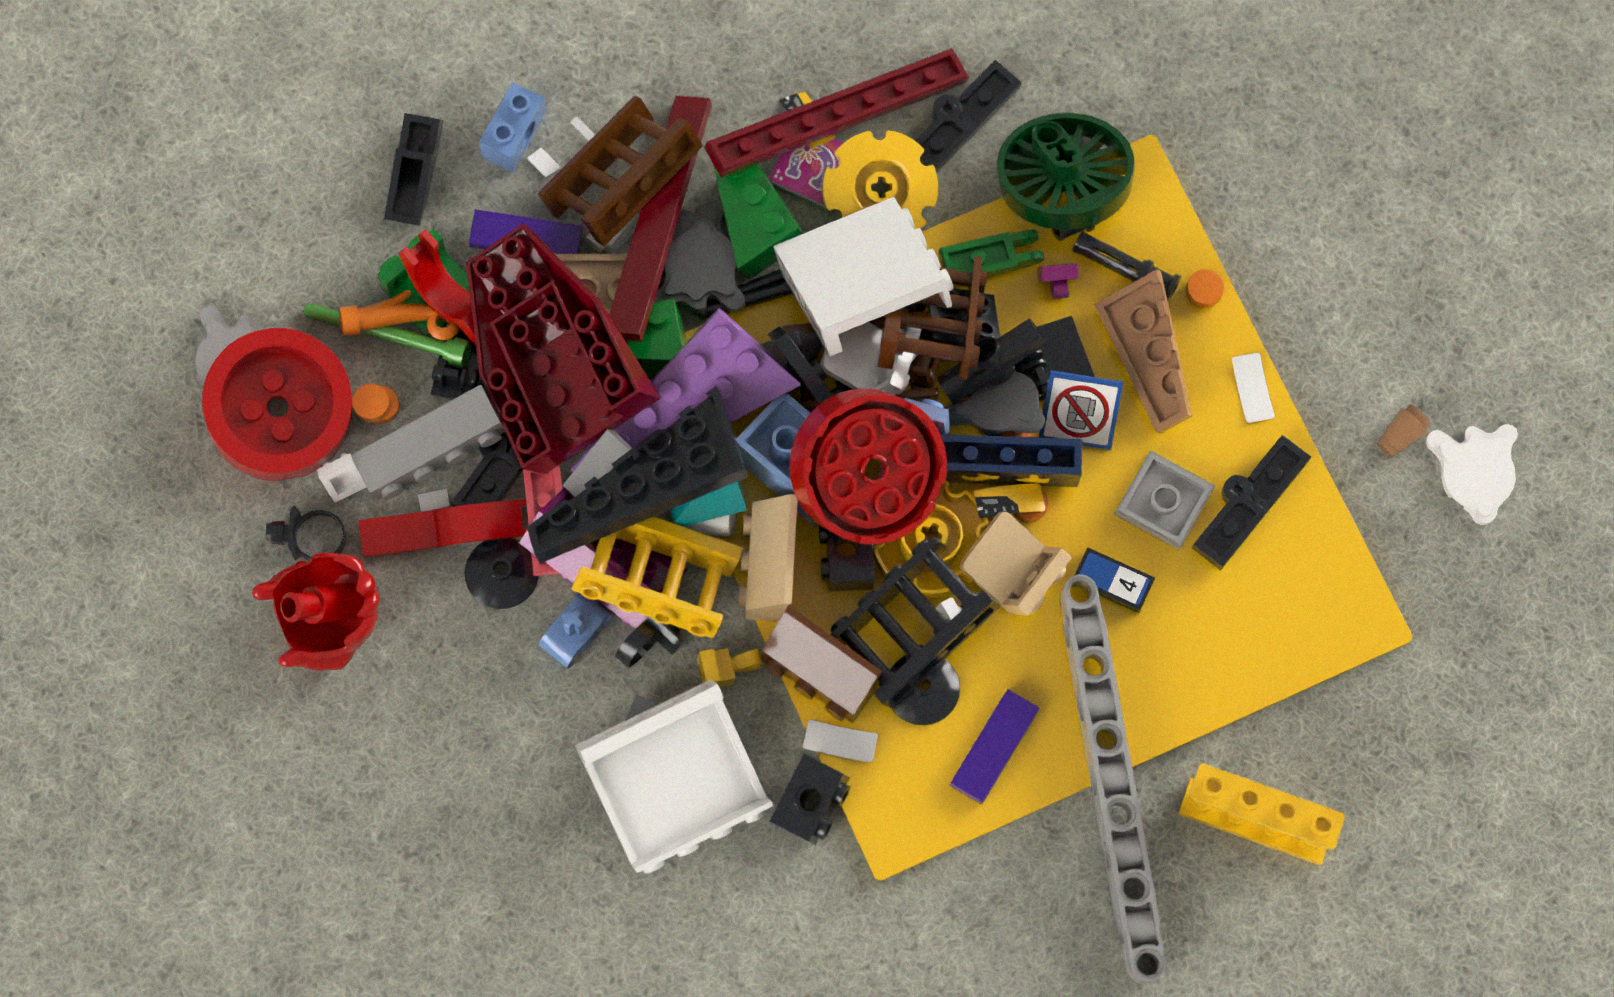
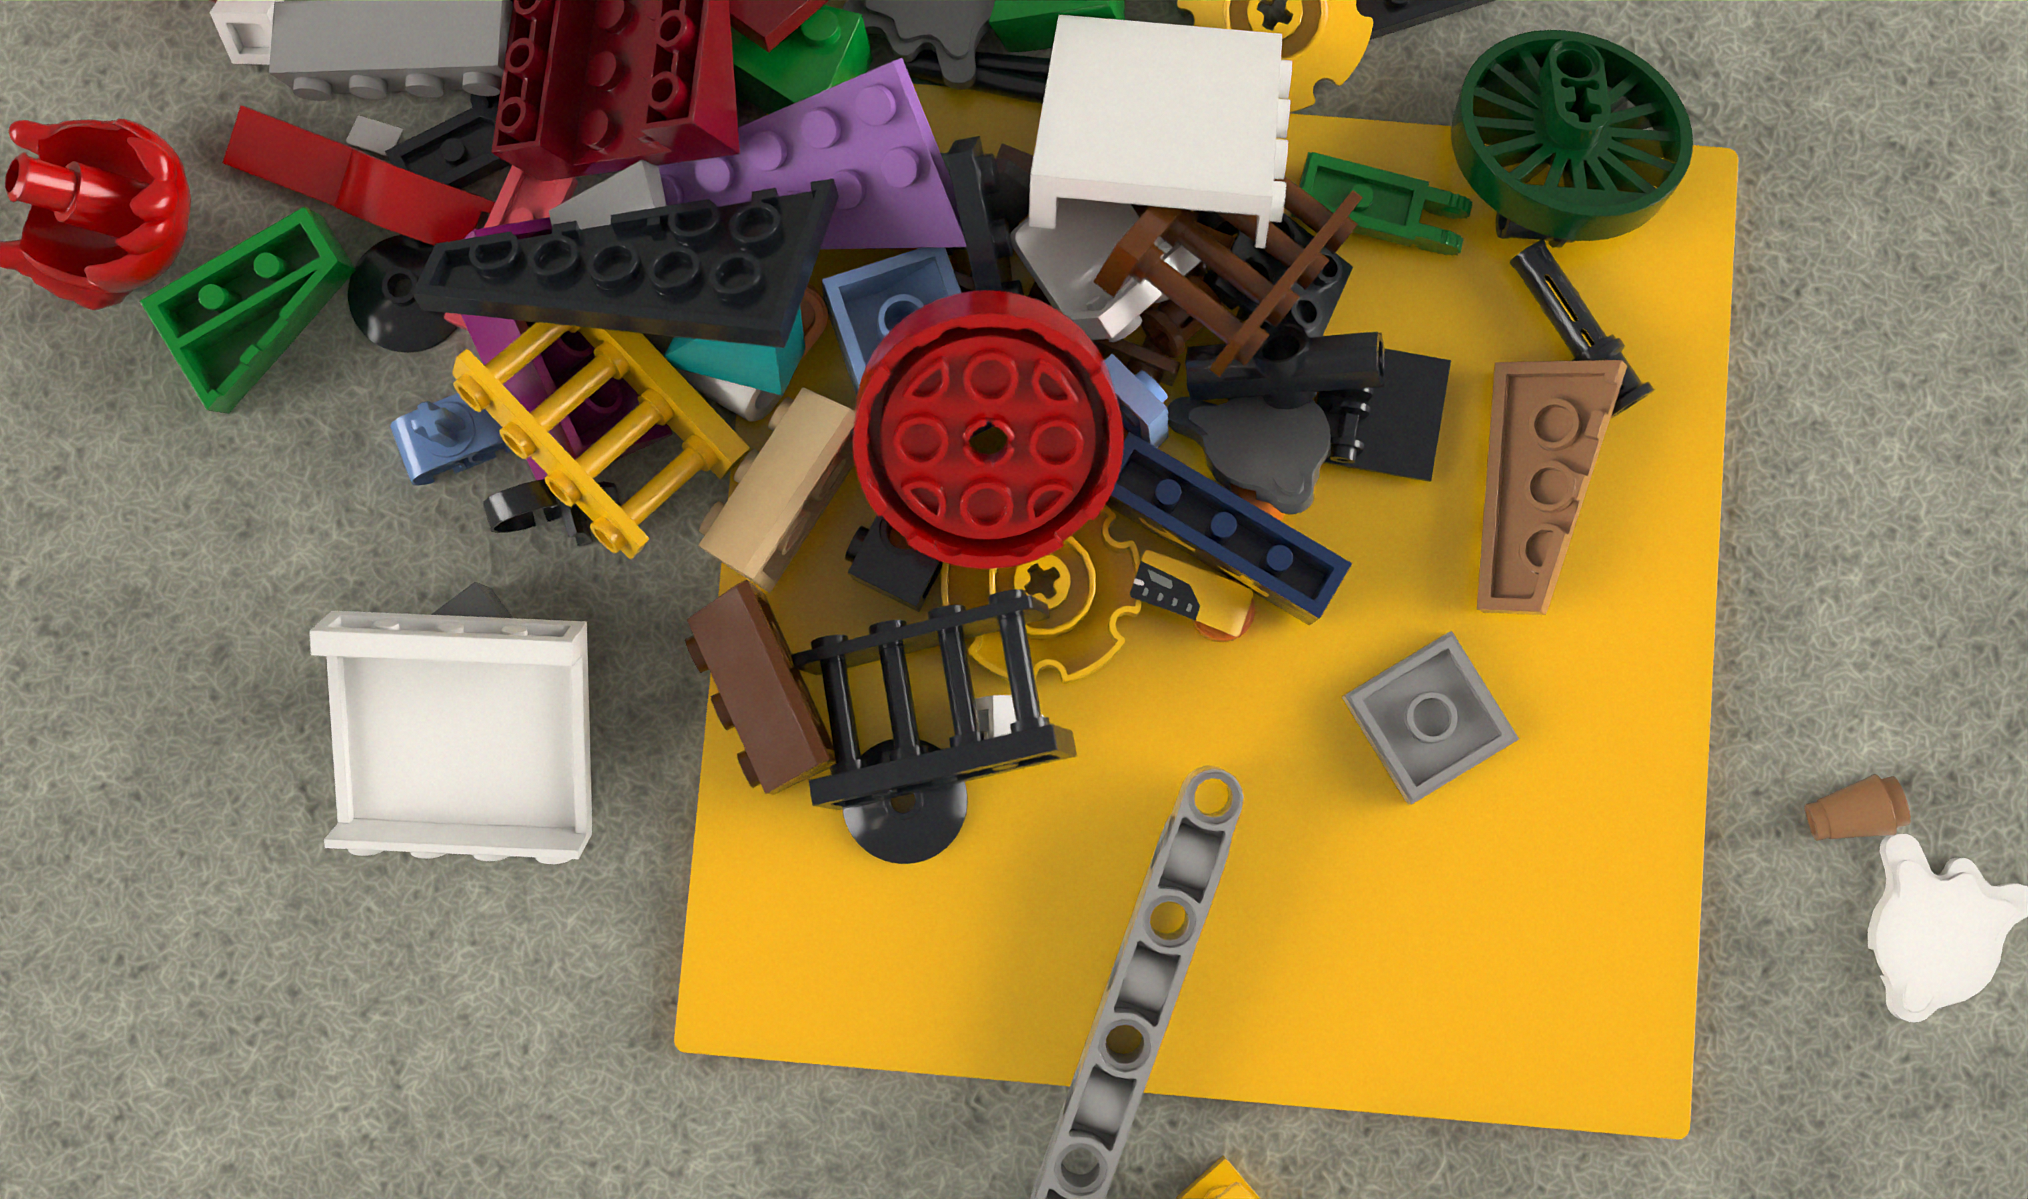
camera: 40 degrees right, 10 degrees up
black piece [266,506,346,561] -> none
yellow piece [697,648,762,688] -> none
black brick [769,754,850,845] -> none
white sticker [803,720,878,762] -> none
dark purple tile [949,689,1040,805] -> none
tan bracket [960,512,1072,616] -> none
magenta tile [1037,263,1079,299] -> none
piece [1038,370,1123,450] -> none
tile [1074,547,1155,613] -> none
orange tile [1186,269,1224,308] -> none
black hinge [1192,435,1311,570] -> none
white sticker [1232,353,1275,423] -> none
none -> green wedge [139,206,356,414]

